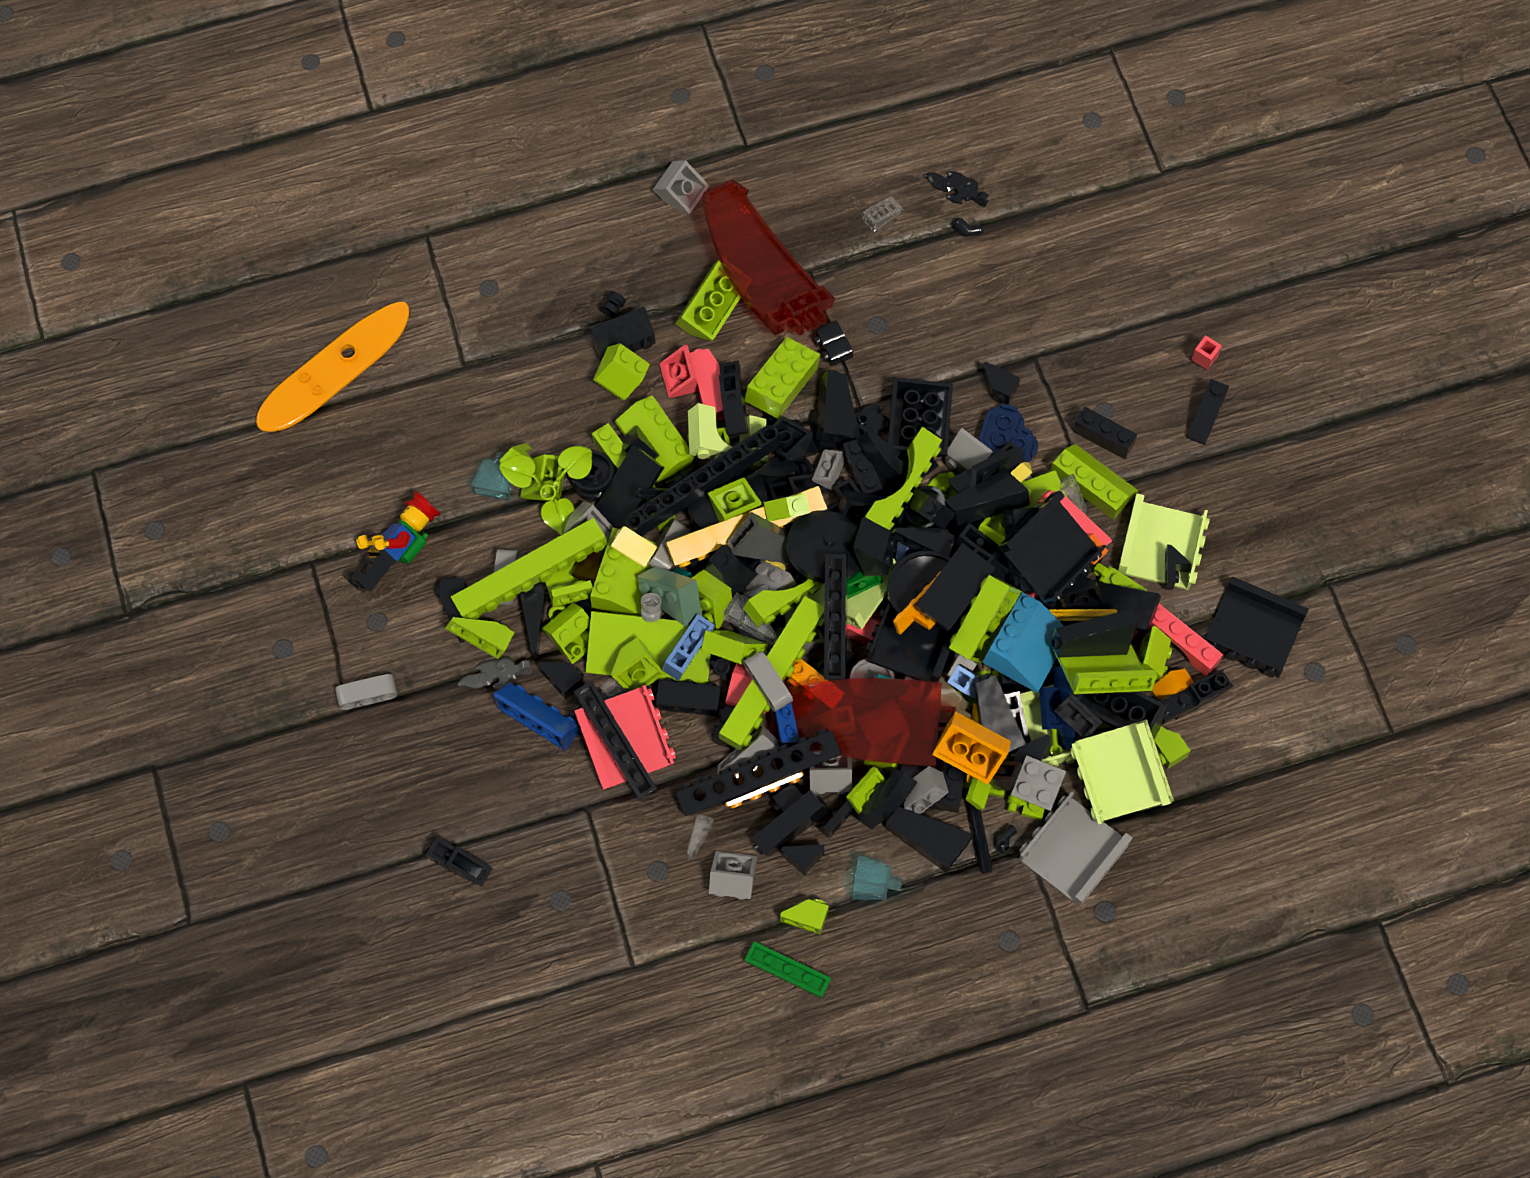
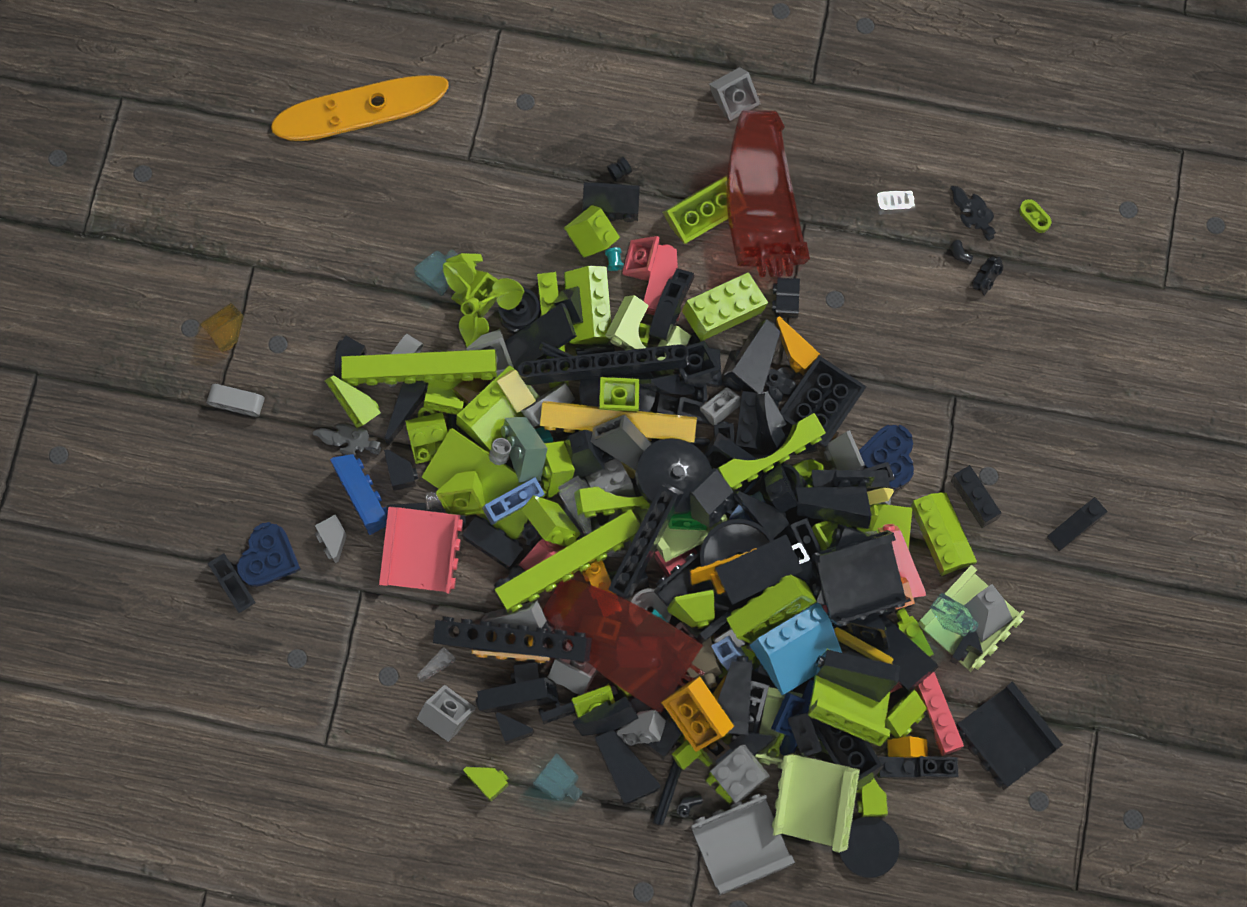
camera: 25 degrees right, 5 degrees up
piece [344,491,441,591] -> none
black brick [574,681,657,800] -> none
light grey beam [743,651,793,712] -> none
green plate [744,941,831,999] -> none
lime slope [763,493,810,522] -> none
blue hinge [772,703,799,746] -> none
black slope [982,361,1020,404] -> none
clear slope [1060,474,1087,515] -> none
coral brick [1192,335,1222,370] -> none
none -> clear yellow slope [200,303,244,352]
none -> dark blue plate [237,522,301,587]
none -> light grey slope [315,514,347,563]
none -> teal bush [605,247,624,271]
none -> lime slope [667,590,715,629]
none -> light orange slope [775,316,820,375]
none -> black tile [839,817,900,878]
none -> clear light blue torso [930,593,978,636]
none -> light grey slope [958,584,1013,642]
none -> black hinge [972,256,1004,296]
none -> lime plate [1019,199,1051,233]

